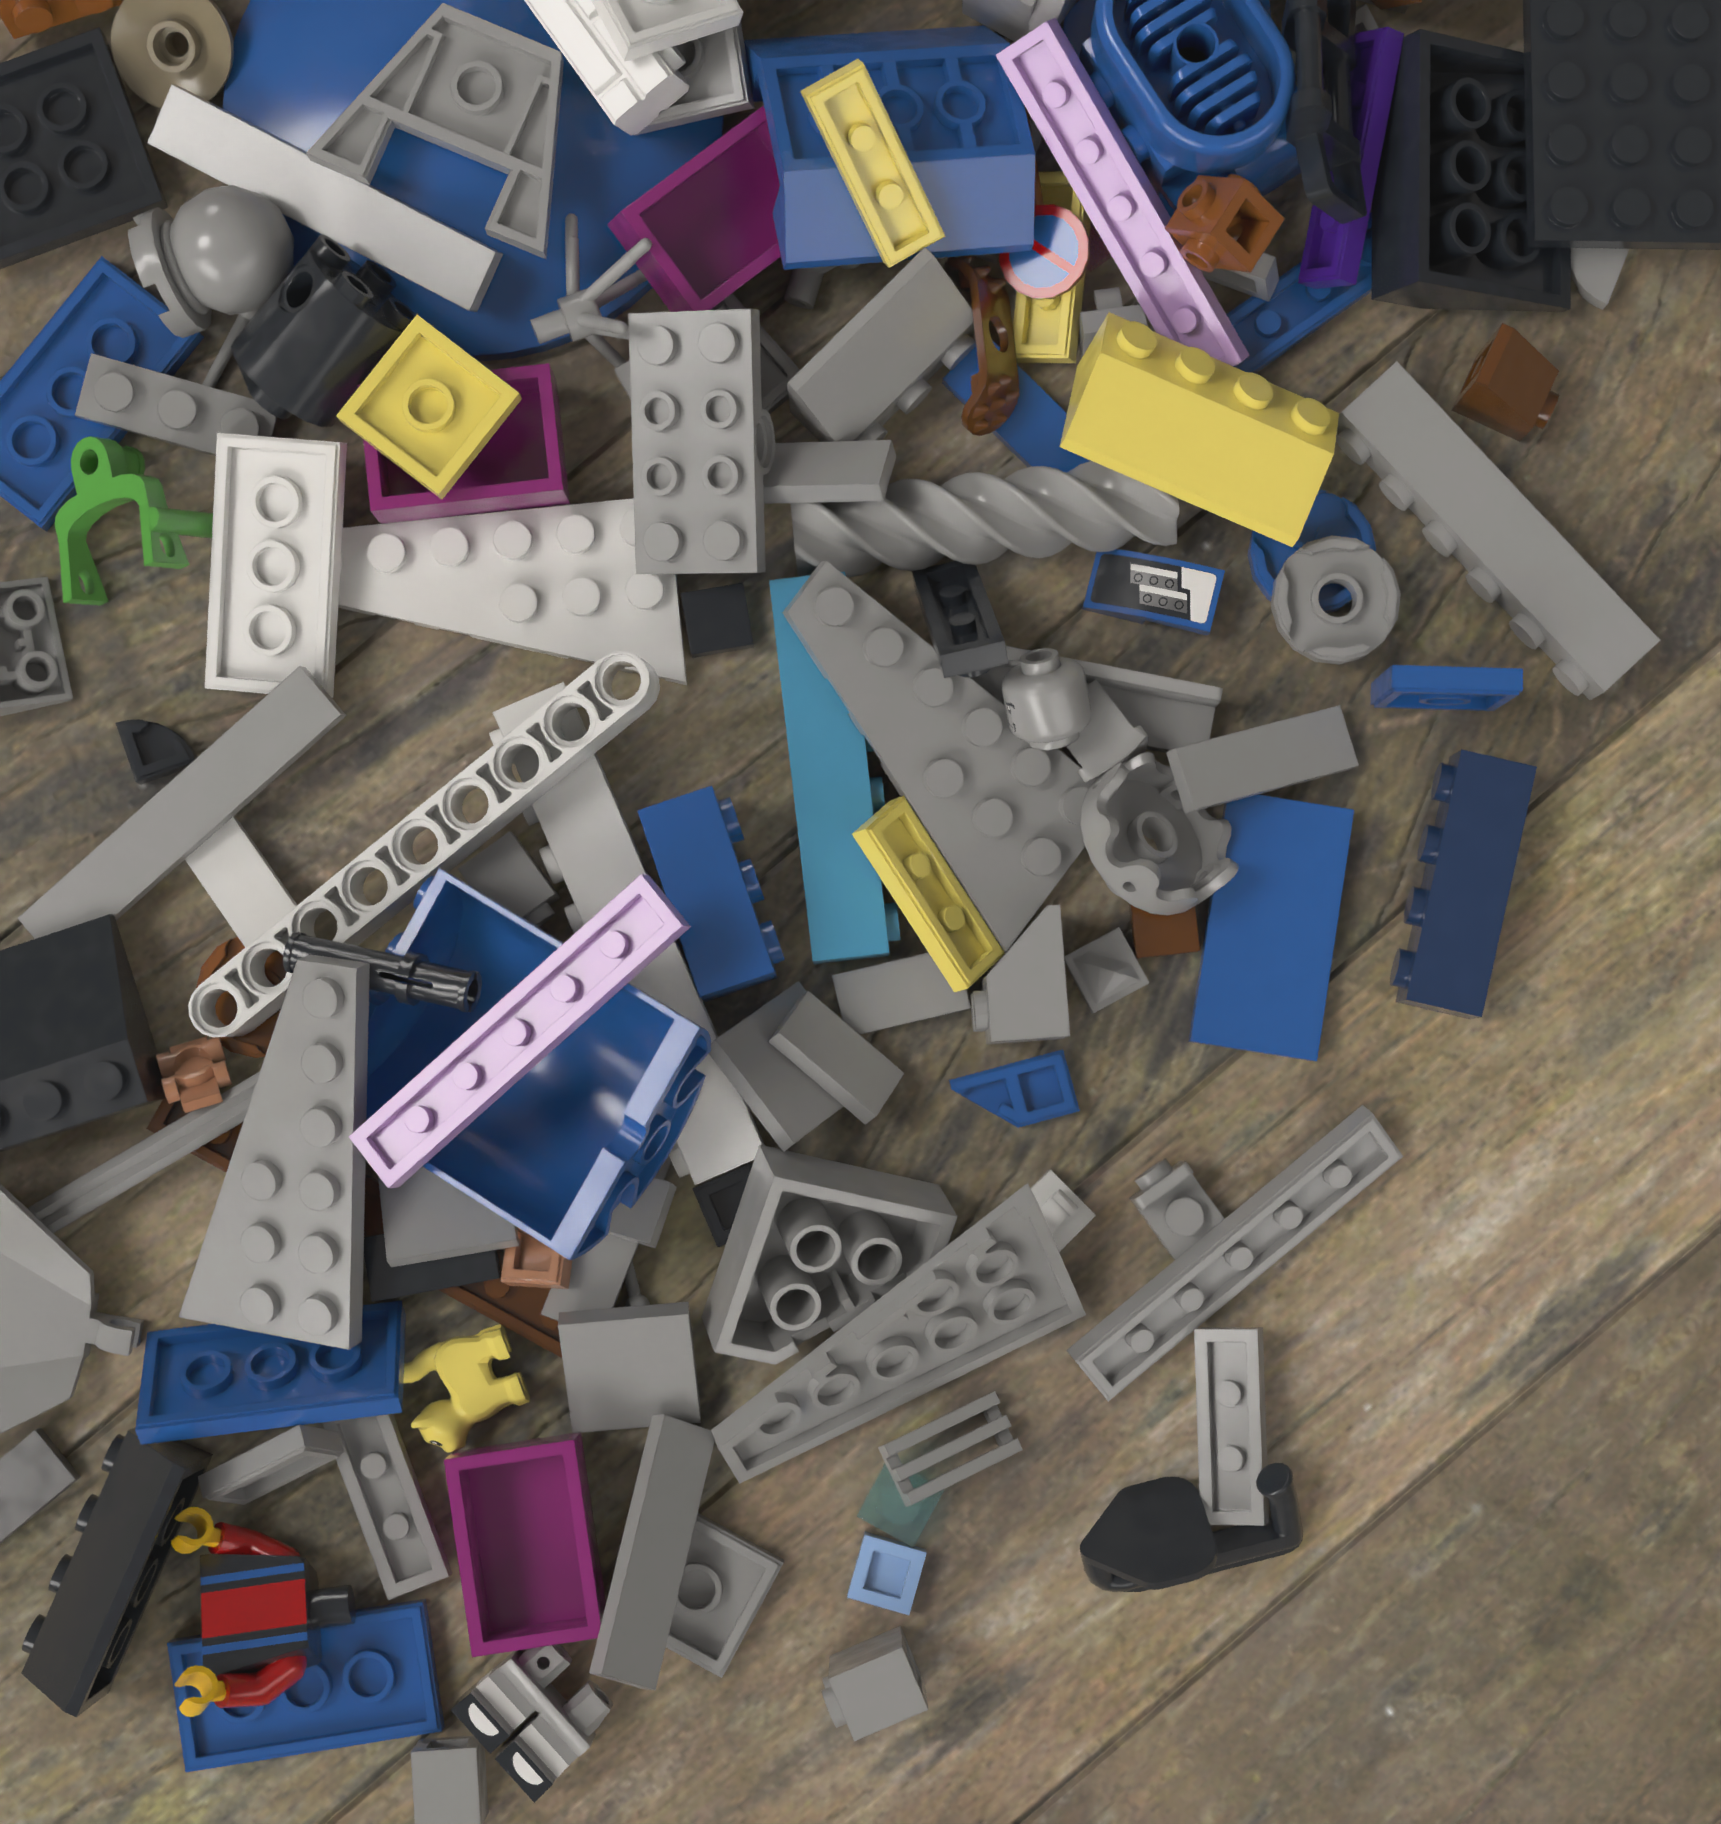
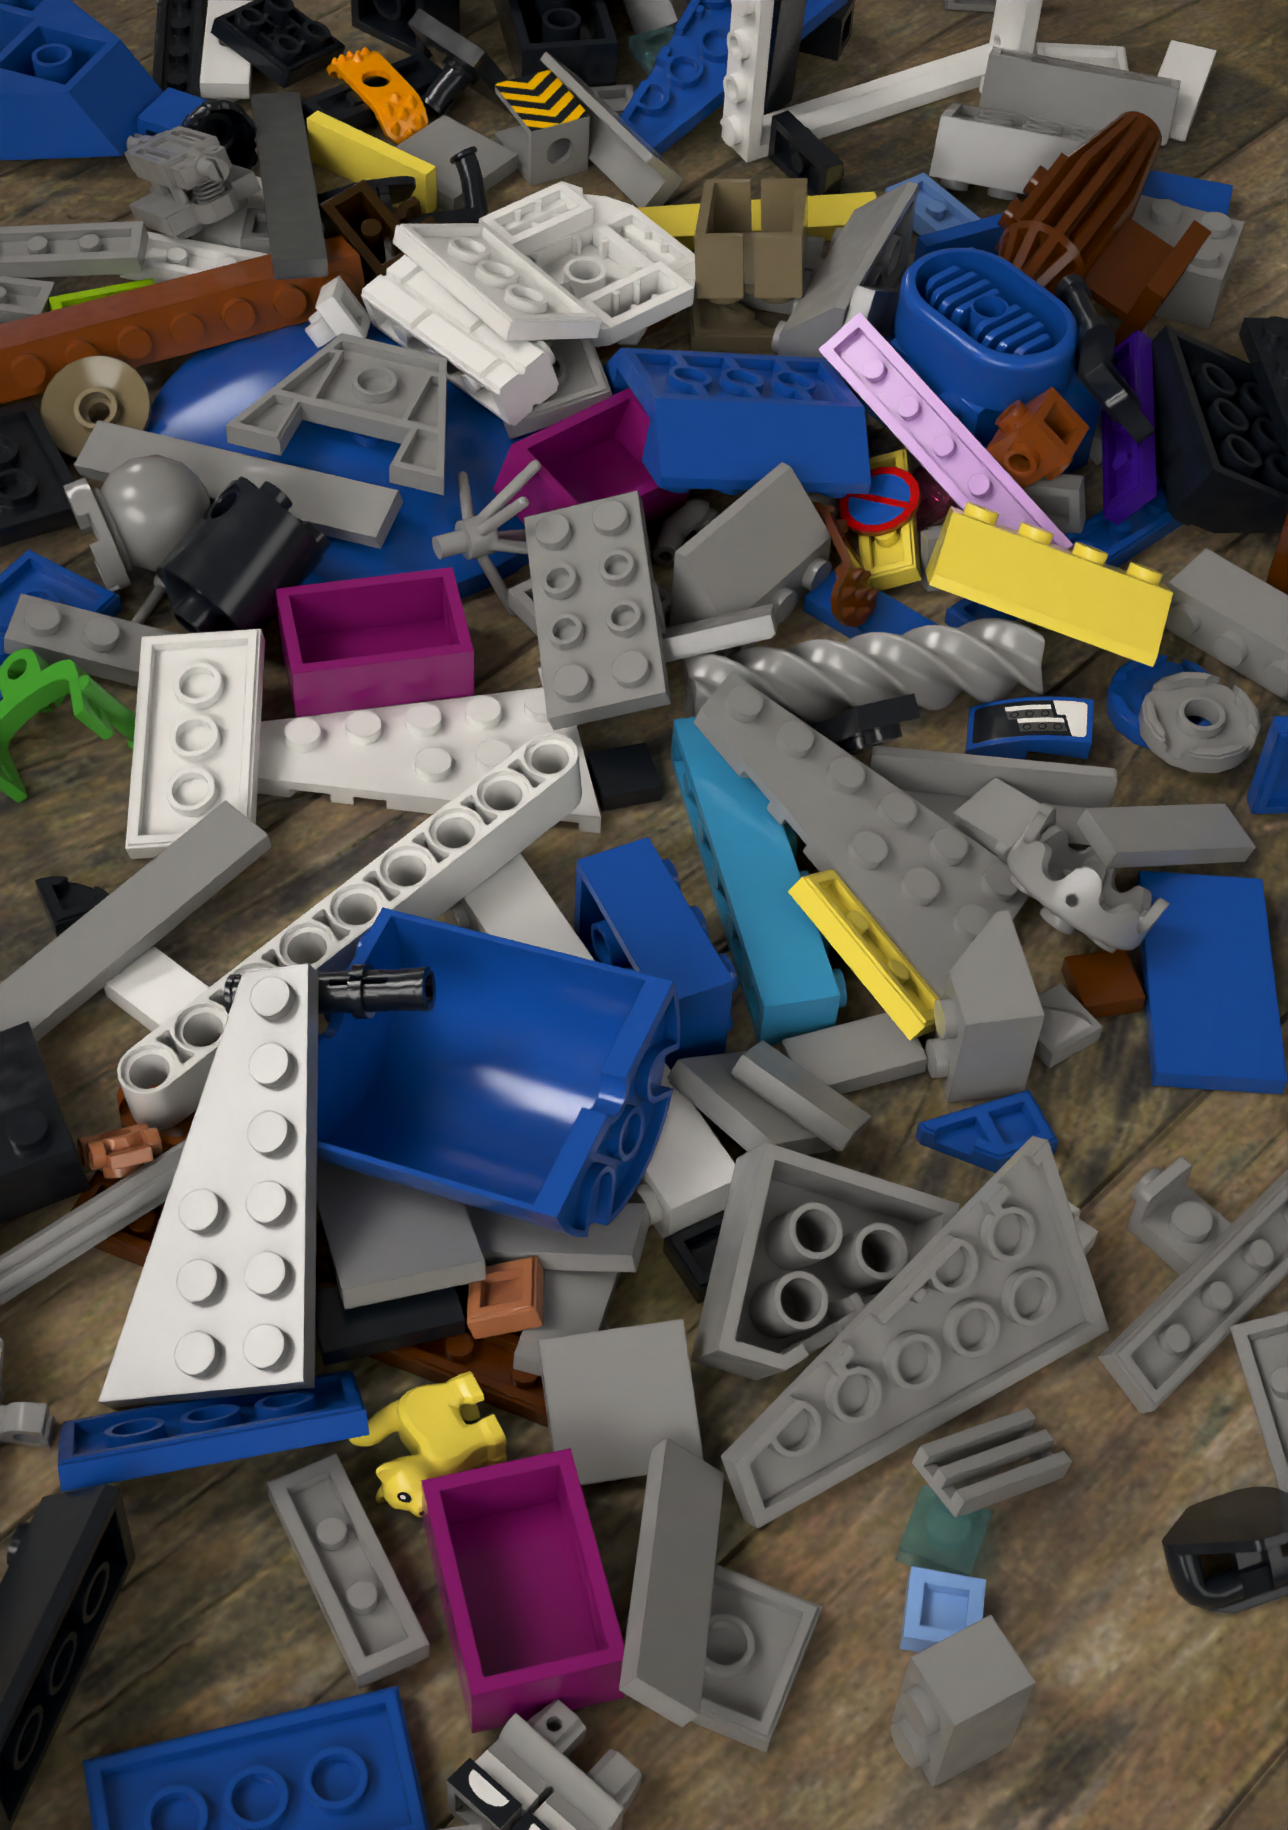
camera: 10 degrees left, 35 degrees down
torso [171,1507,356,1717] -> none
light grey tile [198,1425,344,1505] -> none
light yellow plate [336,315,522,500] -> none
plate [349,874,691,1188] -> none
light yellow tile [800,59,945,268] -> none
light grey head [1002,648,1091,750] -> none

